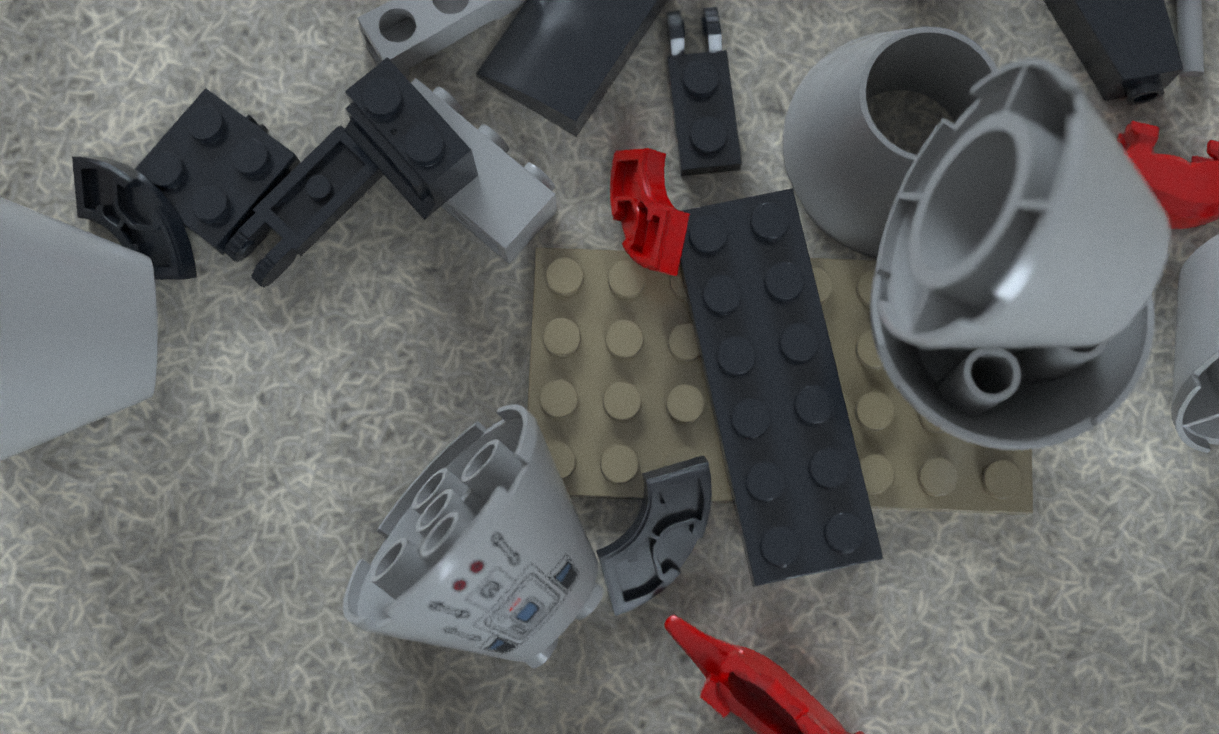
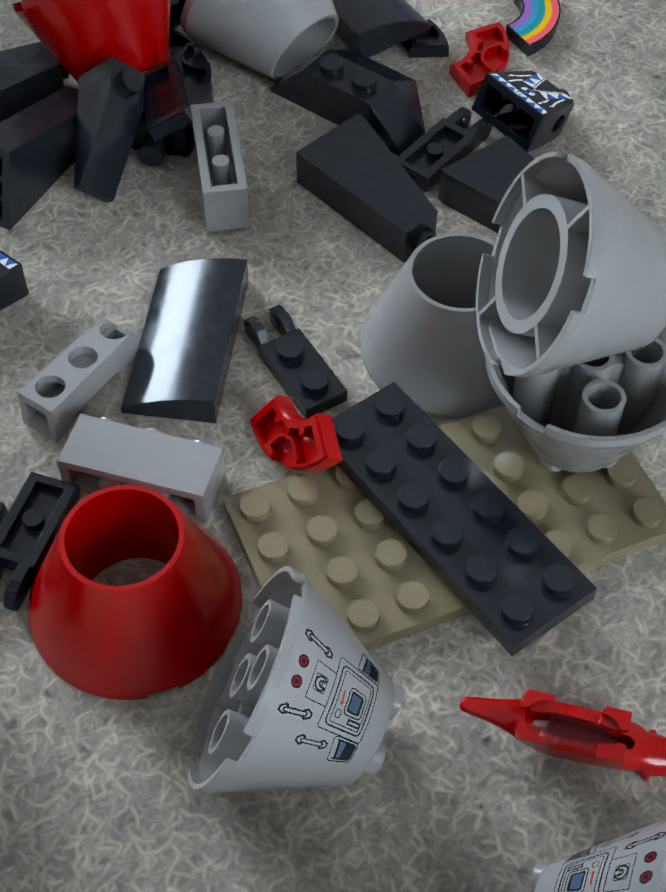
camera: 25 degrees left, 25 degrees down
black window [344,57,478,220] -> none
black tile [596,455,712,616] -> none
none -> red cone [28,485,242,700]

